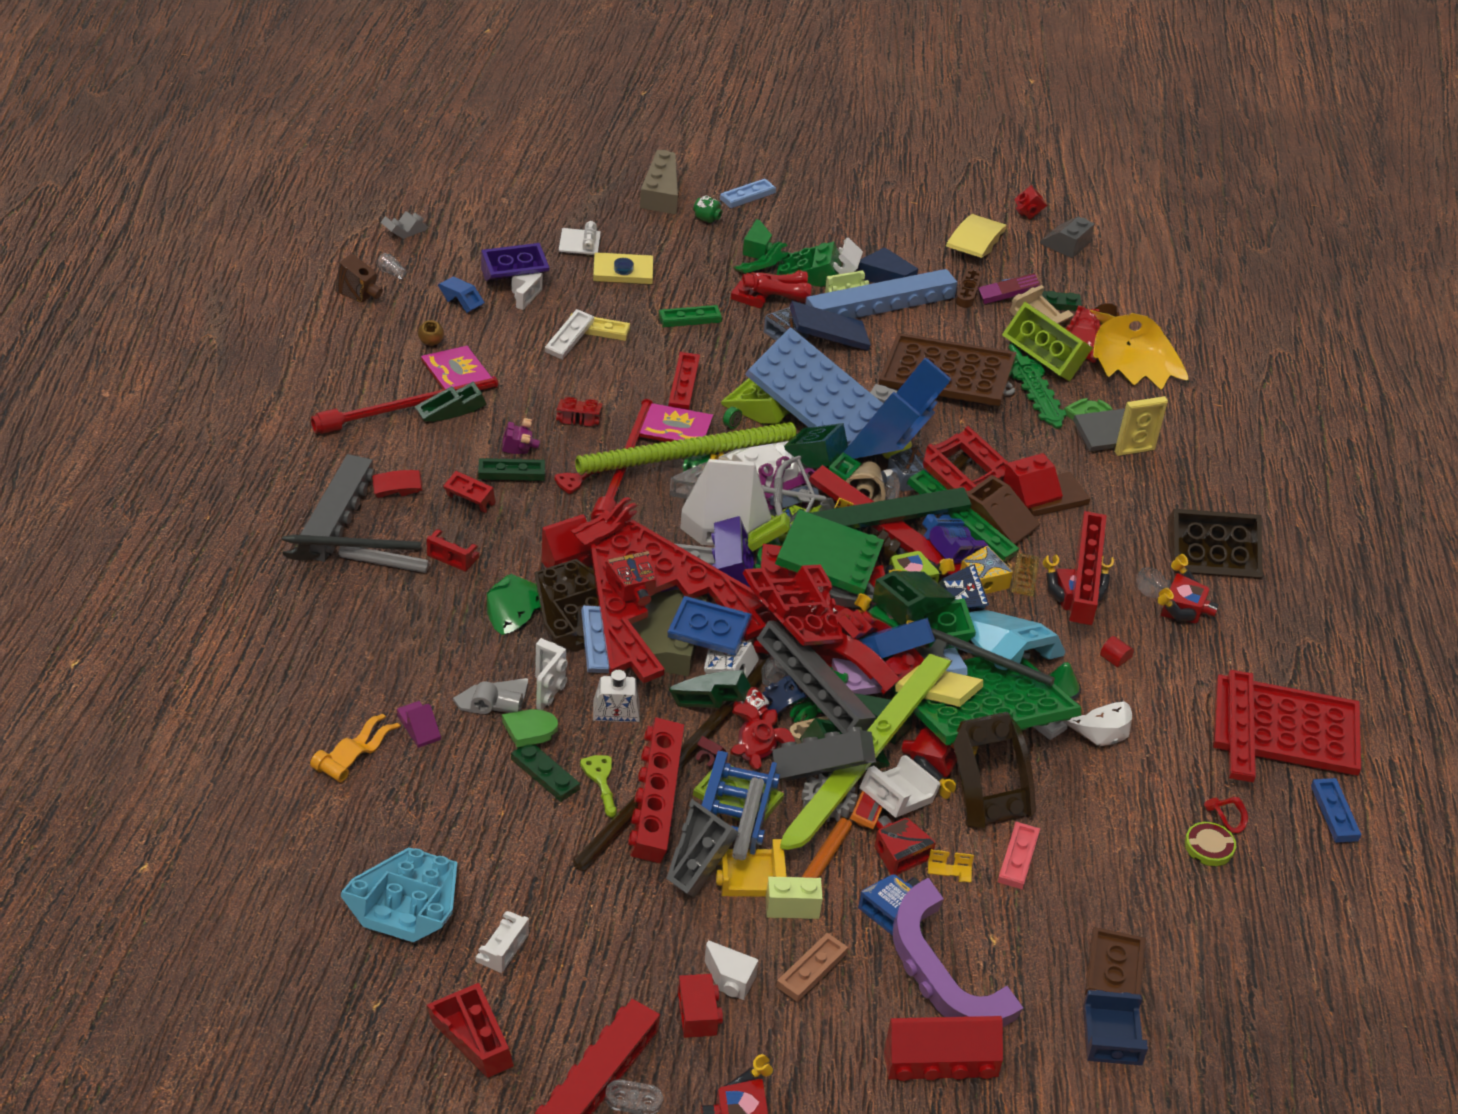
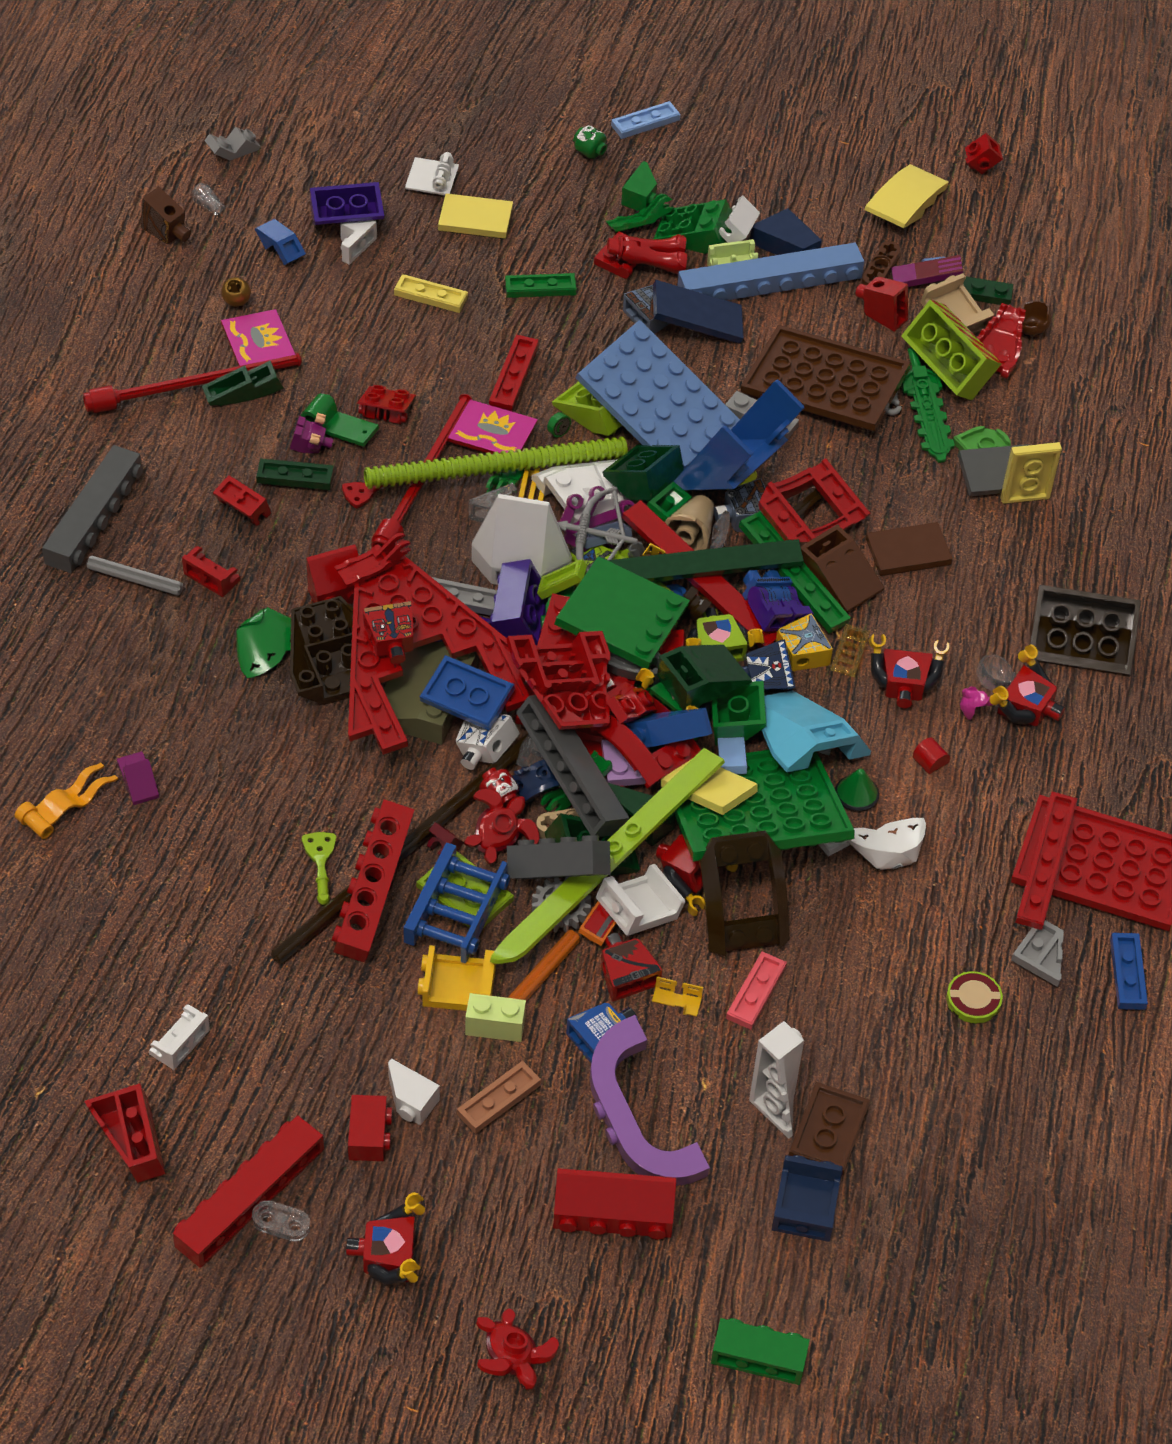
camera: 10 degrees right, 10 degrees up
pearl dark grey piece [281,534,421,561] -> none
medium azure wedge [341,847,457,942] -> none
red slope [372,470,423,498] -> none
light grey panel [453,678,528,714] -> none
bright green tile [502,709,558,748] -> none
dark green plate [511,744,580,802] -> none
white bracket [535,638,568,710] -> none
white tile [545,309,594,360] -> none
light blue tile [581,606,609,673] -> none
white torso [593,670,640,722] -> none
clear blue tile [614,258,634,275] -> none
dark tan wedge [640,150,678,214] -> none
dark grey wedge [666,798,739,898] -> none
dark green slope [669,670,751,708] -> none
light grey axle [732,777,764,861] -> none
pearl dark grey piece [917,628,1055,687] -> none
red slope [1003,453,1063,509] -> none
dark grey slope [1040,216,1095,258] -> none
red brick [1069,511,1107,625] -> none
yellow piece [1090,310,1189,390] -> none
red piece [1204,797,1248,833] -> none
none -> green door [301,393,379,447]
none -> white wedge [749,1021,804,1139]
none -> red torso [855,276,908,332]
none -> dark pink piece [960,686,993,720]
none -> light grey wing [1011,920,1064,987]

